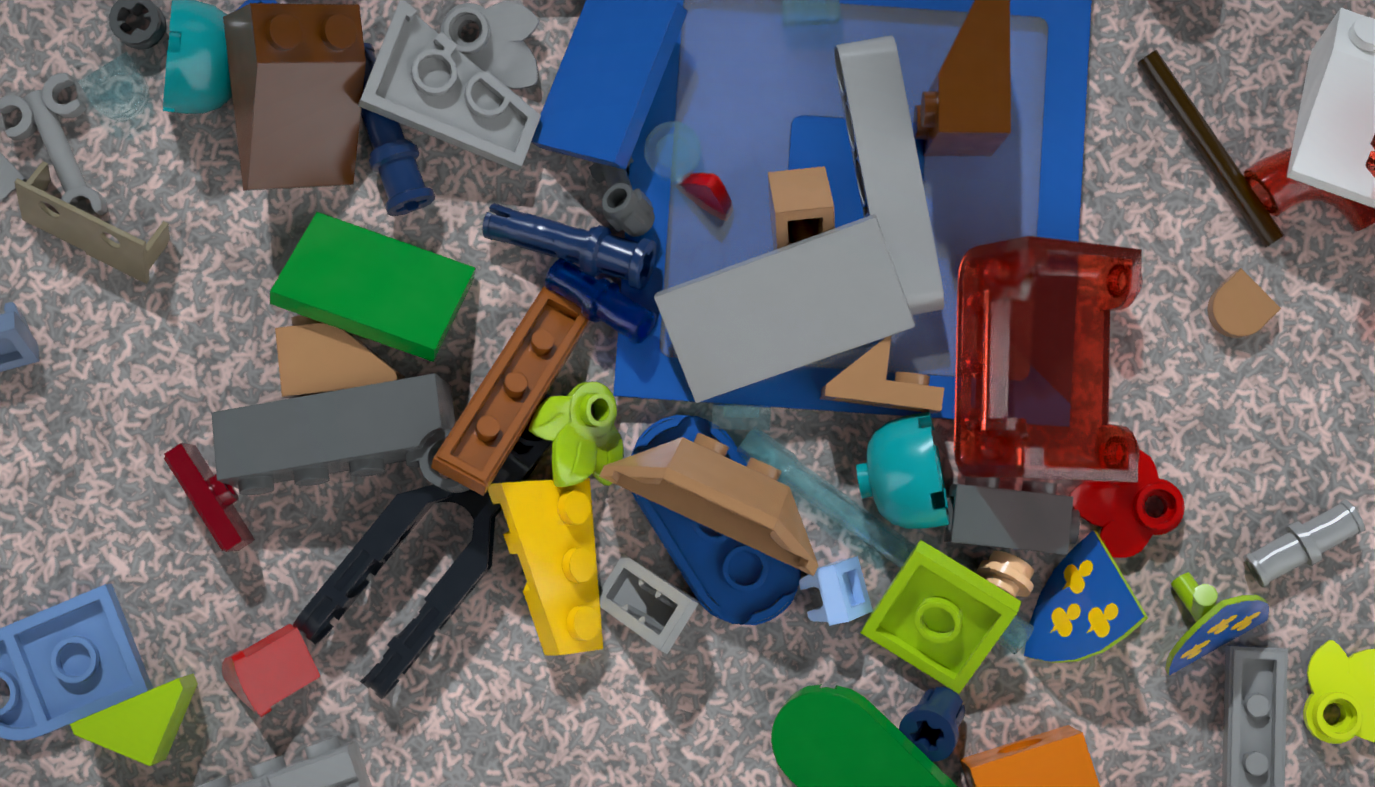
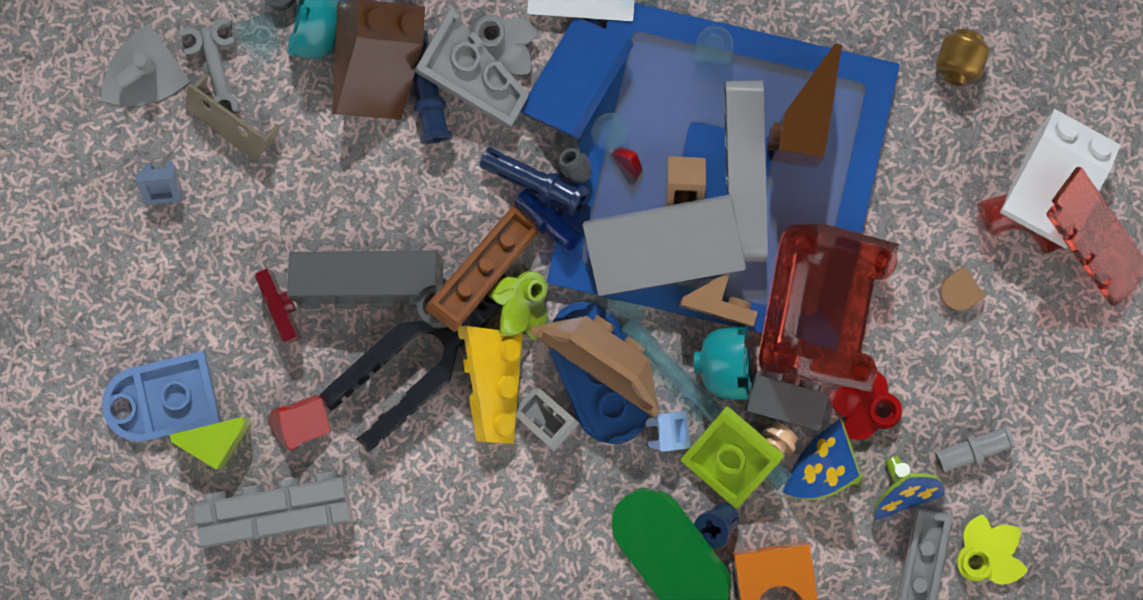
camera: 15 degrees right, 0 degrees up
green tile [270,212,476,362] -> none
medium nougat slope [275,315,405,399] -> none
dark brown bar [1138,50,1284,247] -> none

